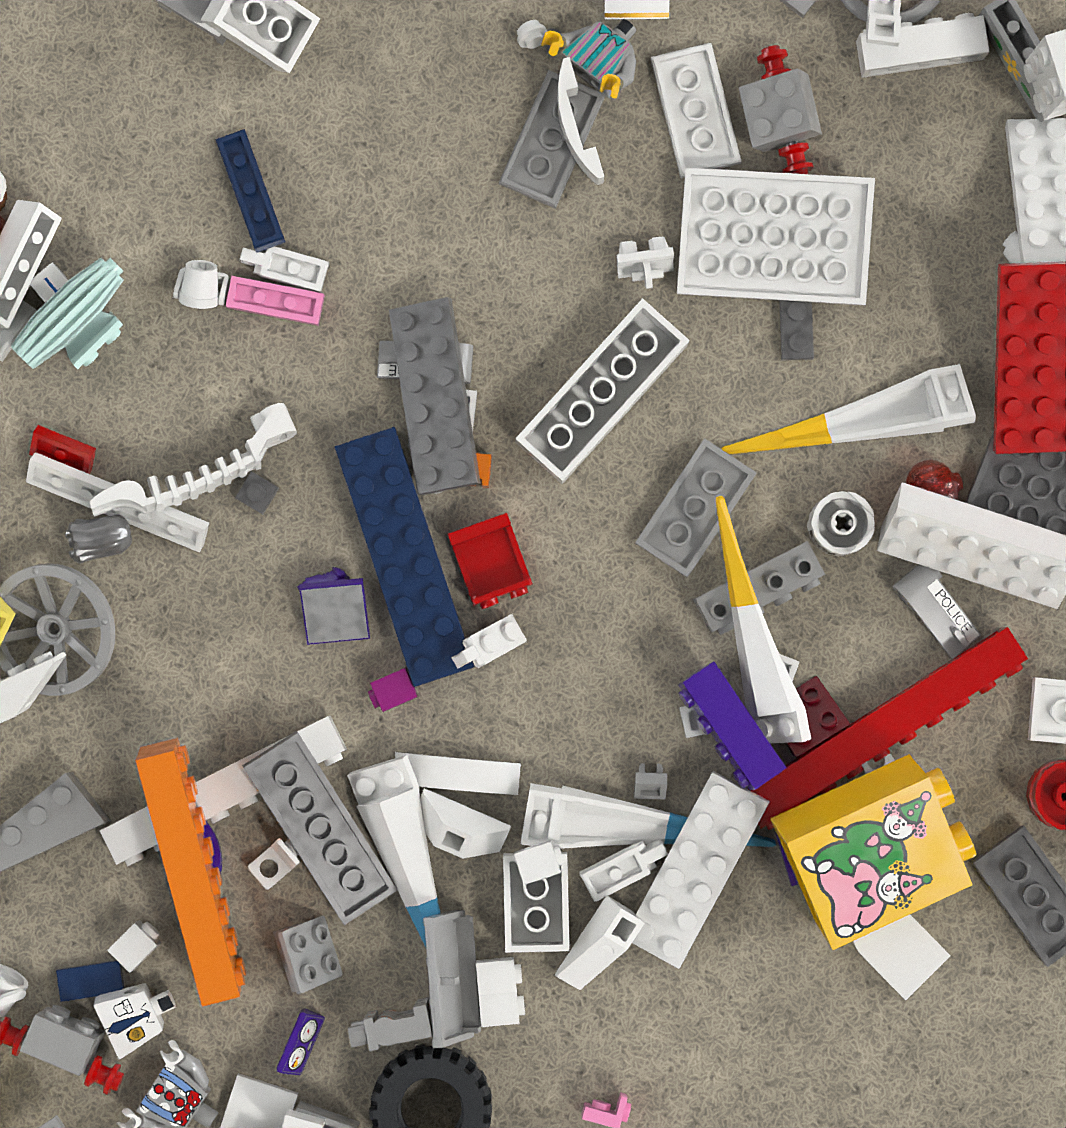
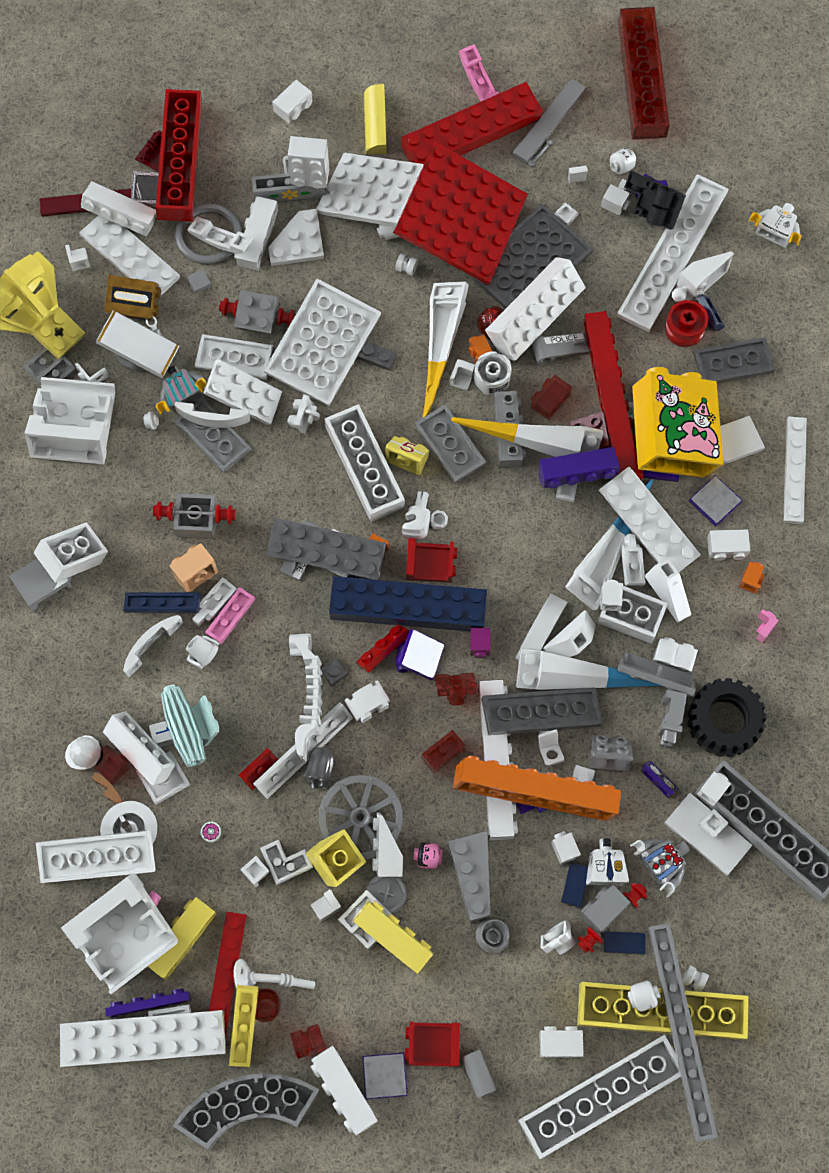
camera: 65 degrees left, 15 degrees down
white hinge [452,614,527,669] -> none
light grey tile [634,763,667,800] -> none
none -> white slope [123,615,183,678]
none -> light grey brick [153,493,236,539]
none -> light nougat brick [169,543,218,592]
none -> white plate [203,359,282,425]
none -> white plate [268,209,324,266]
none -> white brick [345,680,390,723]
none -> red plate [356,624,409,673]
none -> light yellow slope [385,436,429,476]
none -> white wheel [395,253,418,276]
none -> white piece [402,491,431,539]
none -> bright pink head [413,842,443,869]
none -> clear red brick [422,730,465,774]
none -> white tile [429,510,448,530]
none -> clear red plant [435,673,477,706]
none -> white panel [450,359,475,391]
none -> orange brick [468,334,492,364]
none -> clear red brick [531,374,572,420]
none -> white plate [572,765,595,782]
none -> dark blue tile [604,931,646,955]
none -> flat silver tile [689,475,743,527]
none -> white brick [707,530,750,561]
none -> orange brick [739,562,765,594]
none -> white plate [783,416,807,524]

